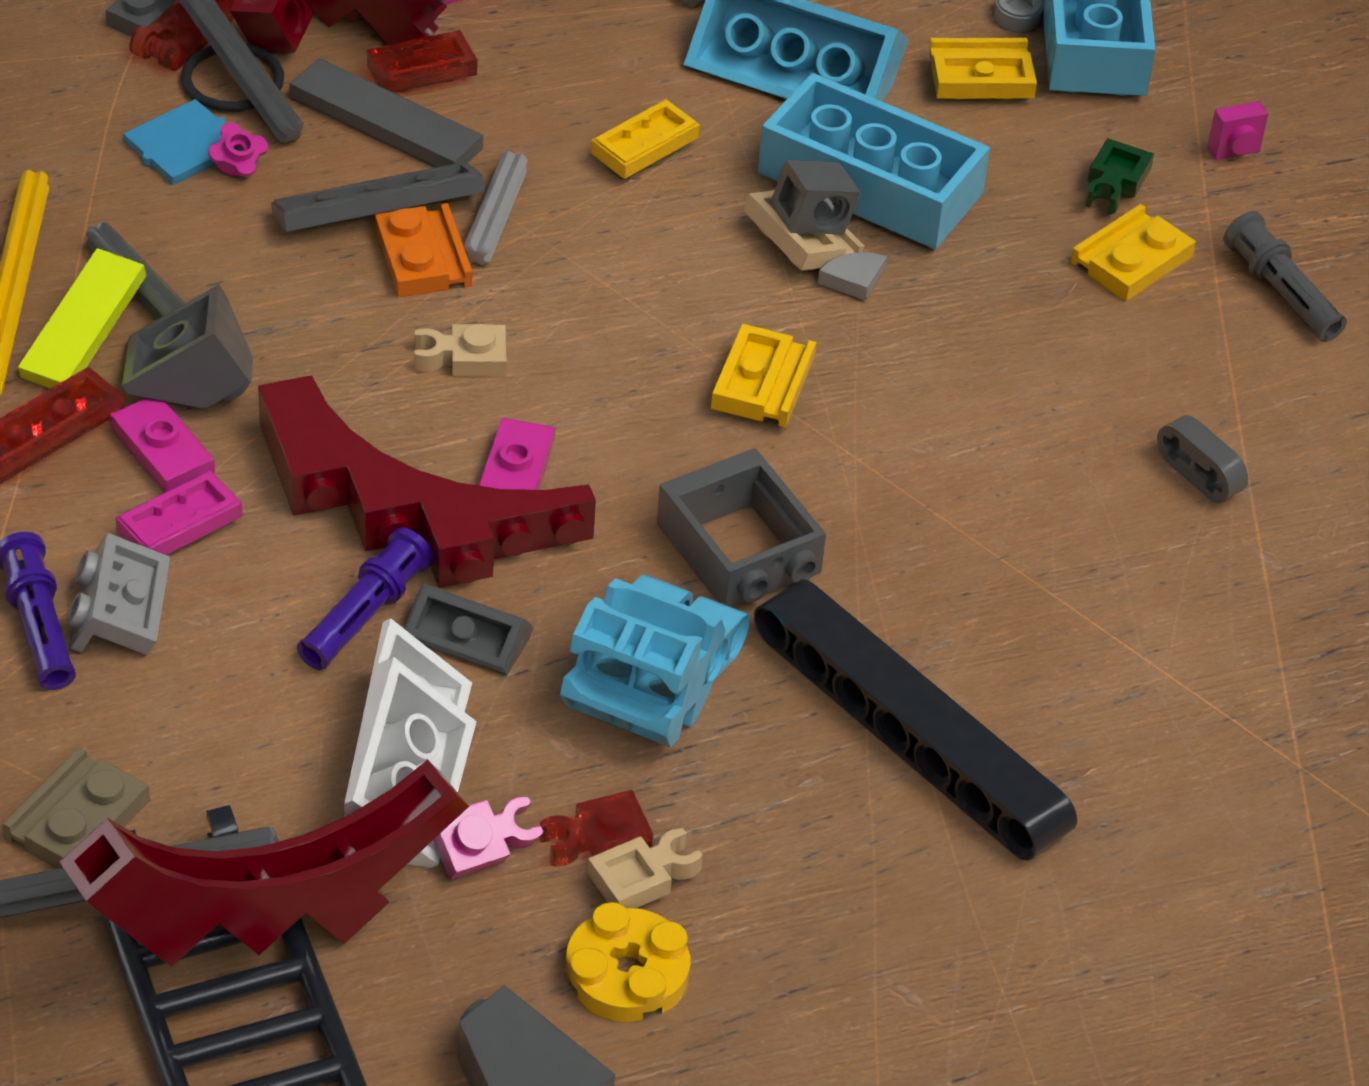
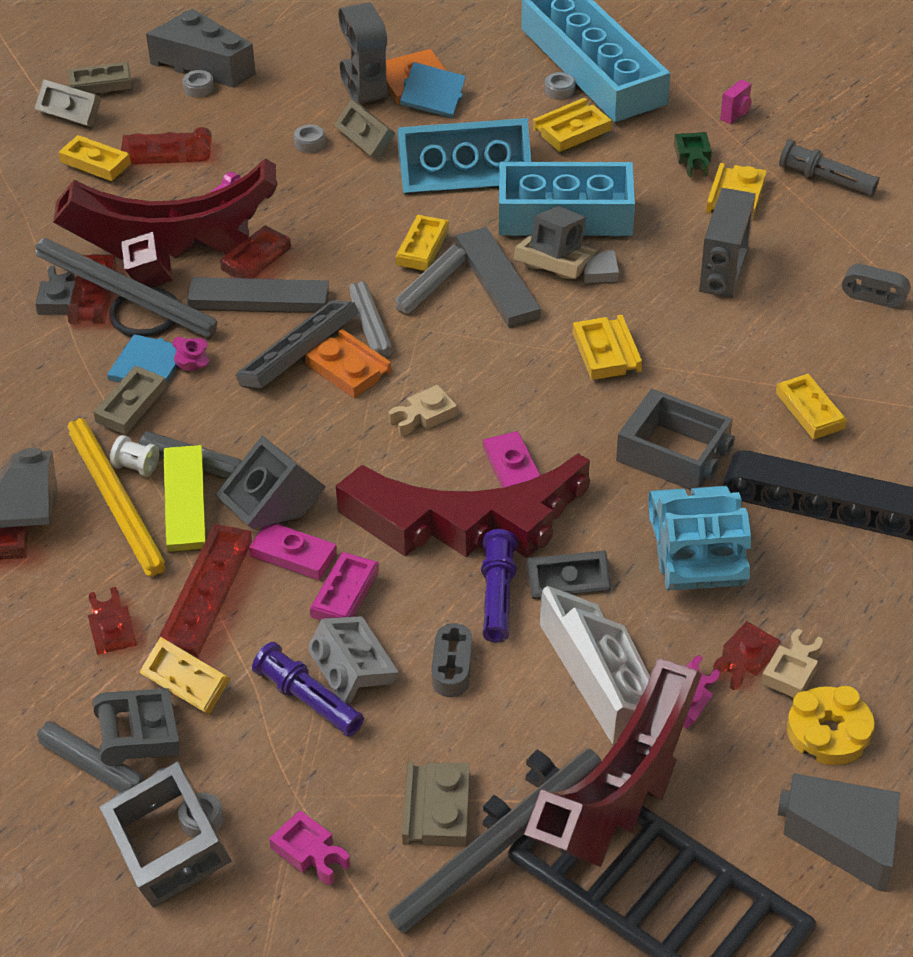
camera: 25 degrees left, 0 degrees up
none -> dark tan plate [93,365,167,435]
none -> white bush [110,435,159,478]
none -> light grey axle [395,245,466,314]
none -> dark grey beam [432,623,472,697]
none -> dark grey tile [455,227,541,327]
none -> dark grey window [699,188,756,298]
none -> yellow plate [776,373,847,440]

